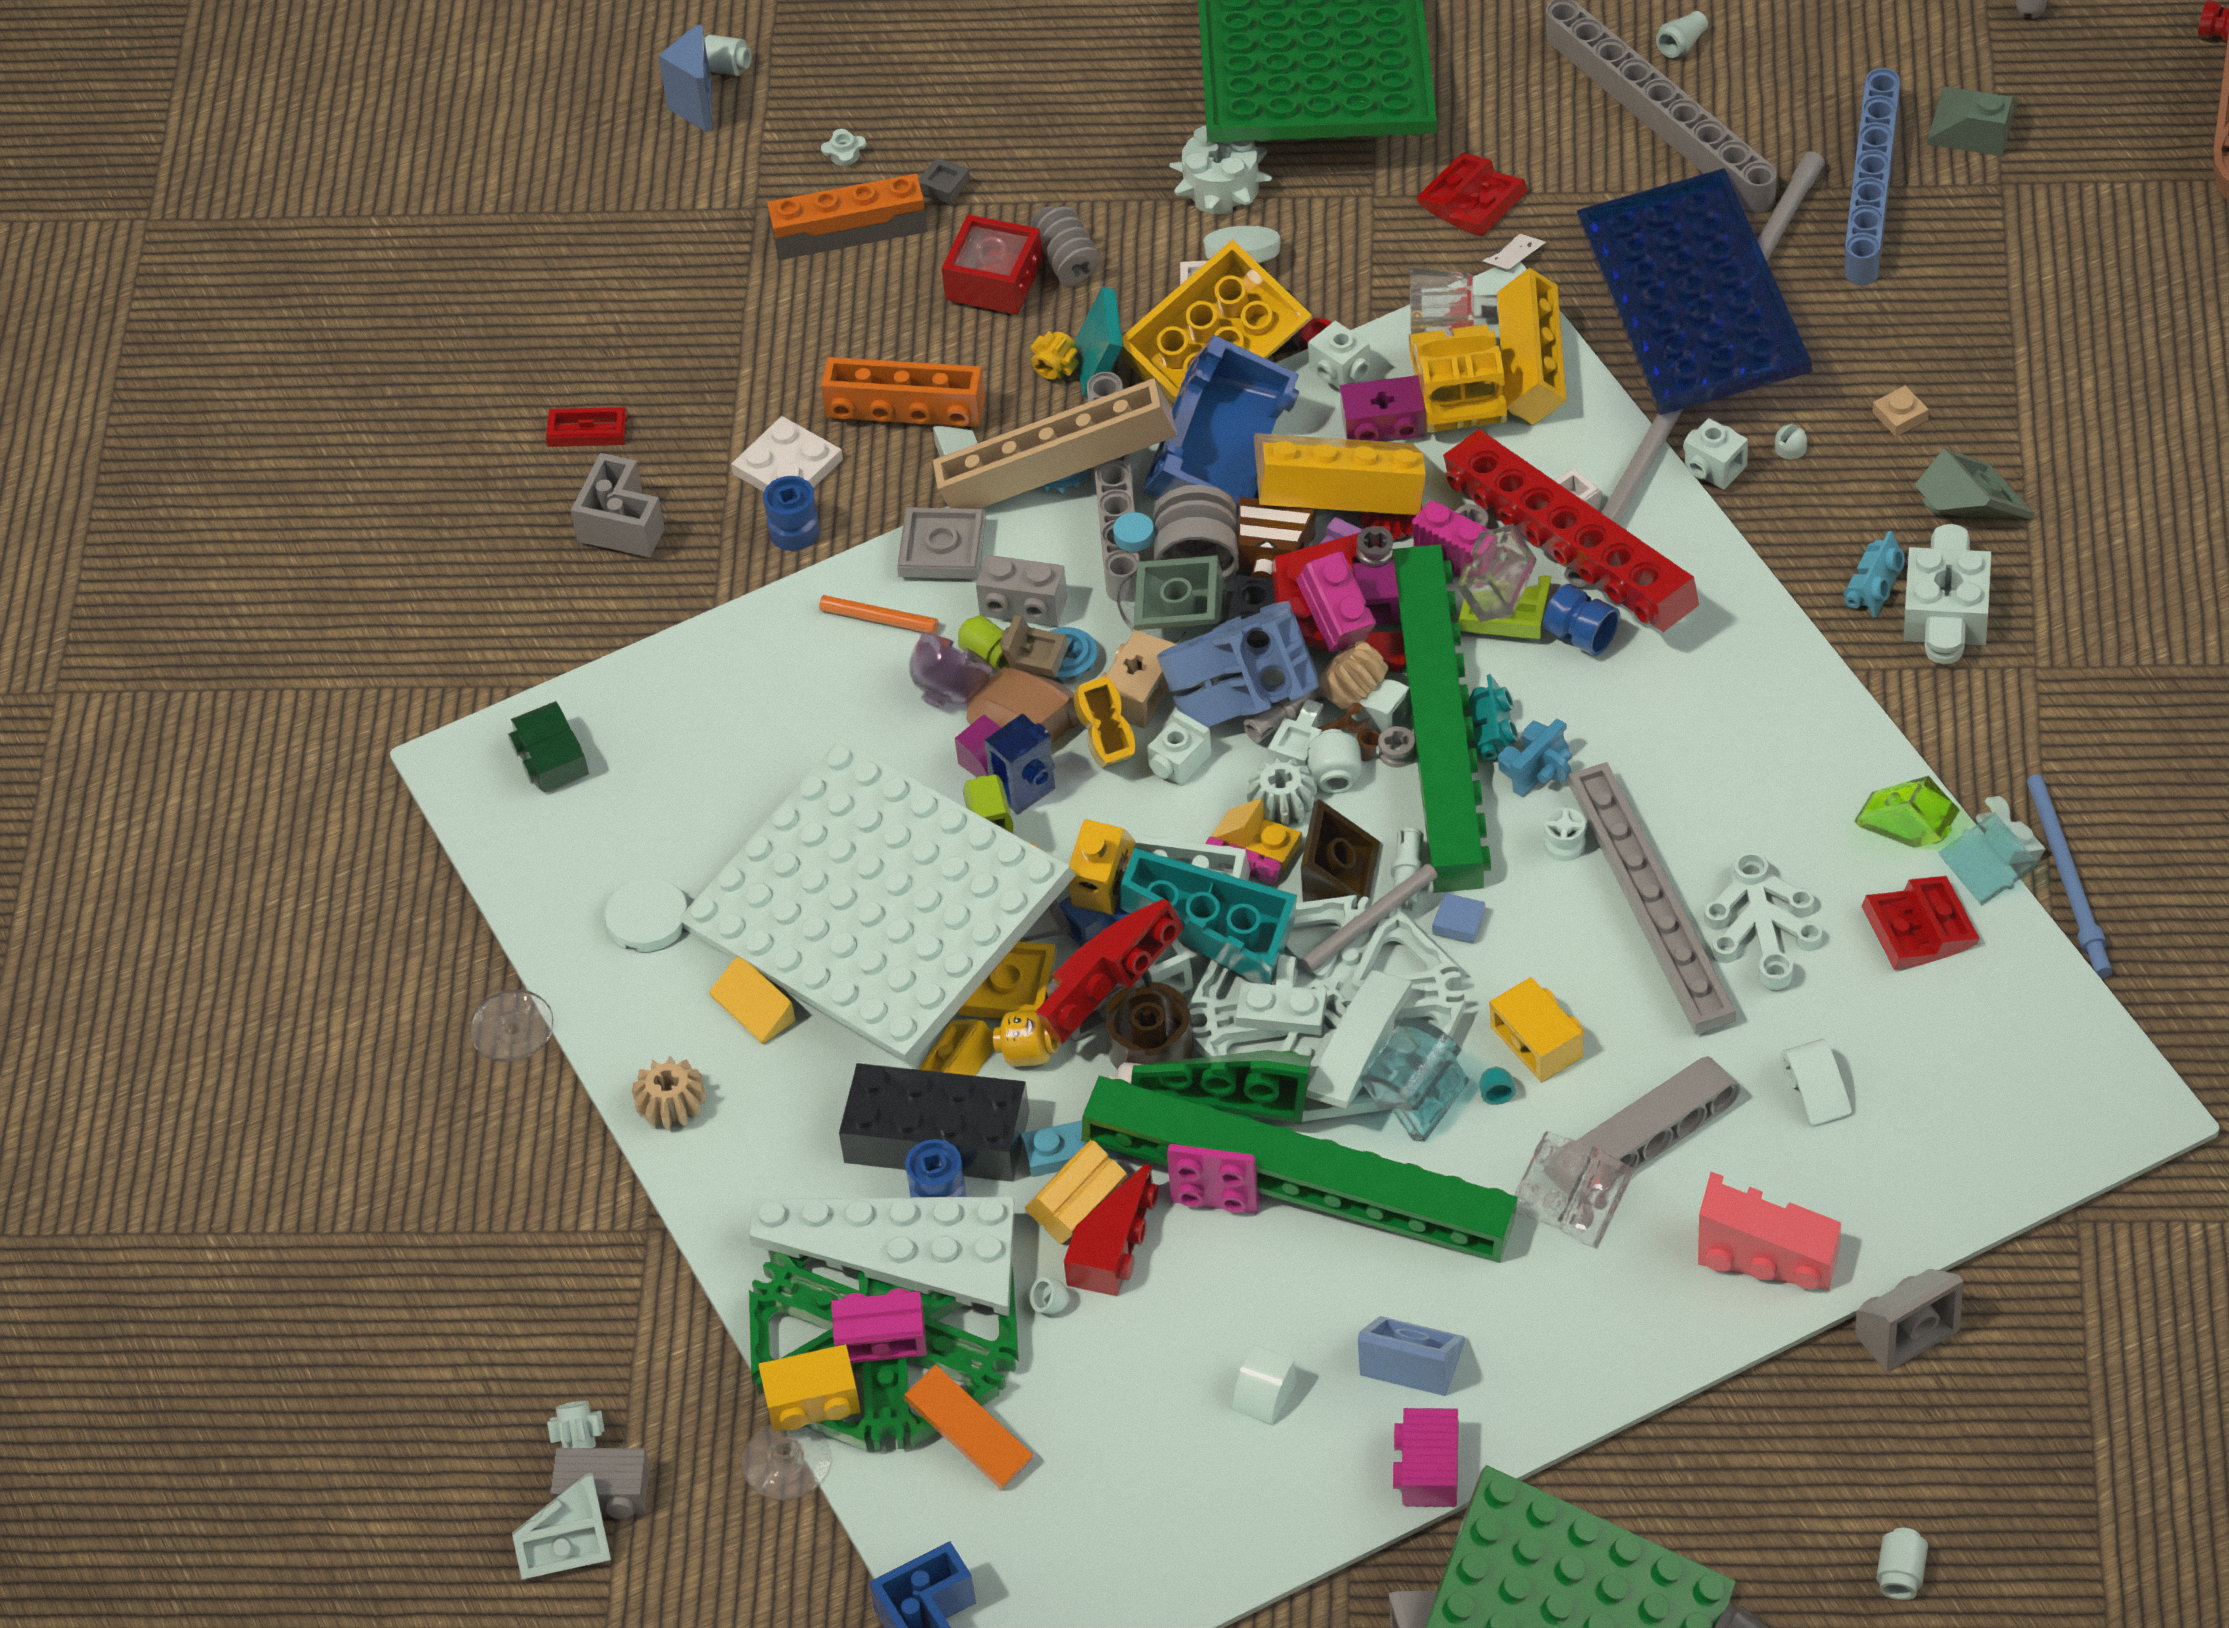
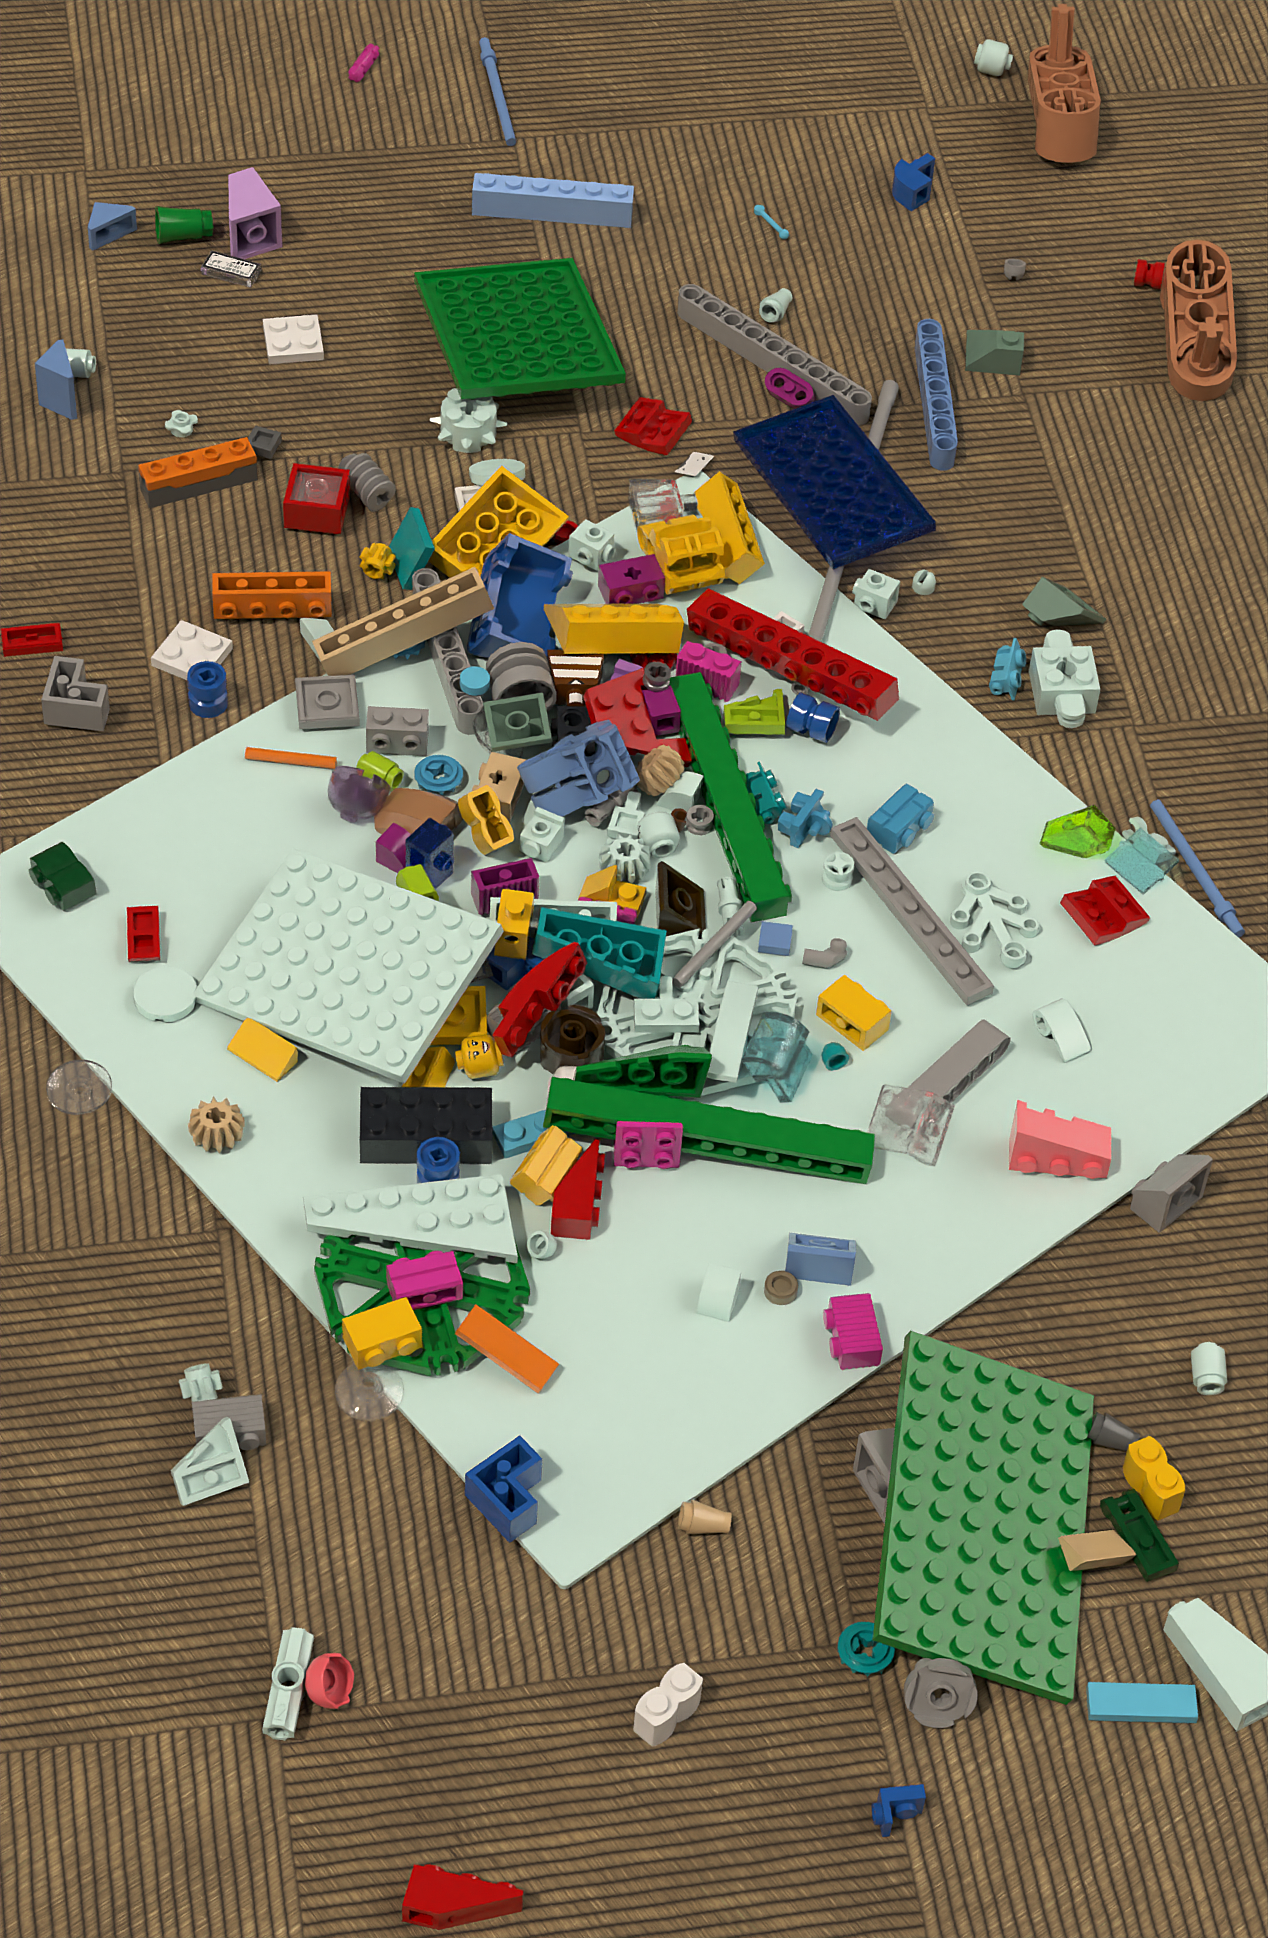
camera: 20 degrees left, 0 degrees up
dark tan bracket [1001,615,1070,678] -> none
dark pink brick [1296,552,1376,652] -> none
reddish brown hand [1318,702,1370,733] -> none
clear brick [1456,524,1537,622] -> none
tan plate [1873,385,1929,437] -> none
none -> red slope [127,906,160,962]
none -> white plate [263,315,324,364]
none -> magenta brick [471,858,539,916]
none -> dark tan tile [764,1271,798,1305]
none -> magenta plate [765,368,815,411]
none -> light grey arm [802,938,847,968]
none -> dark azure brick [867,783,934,854]

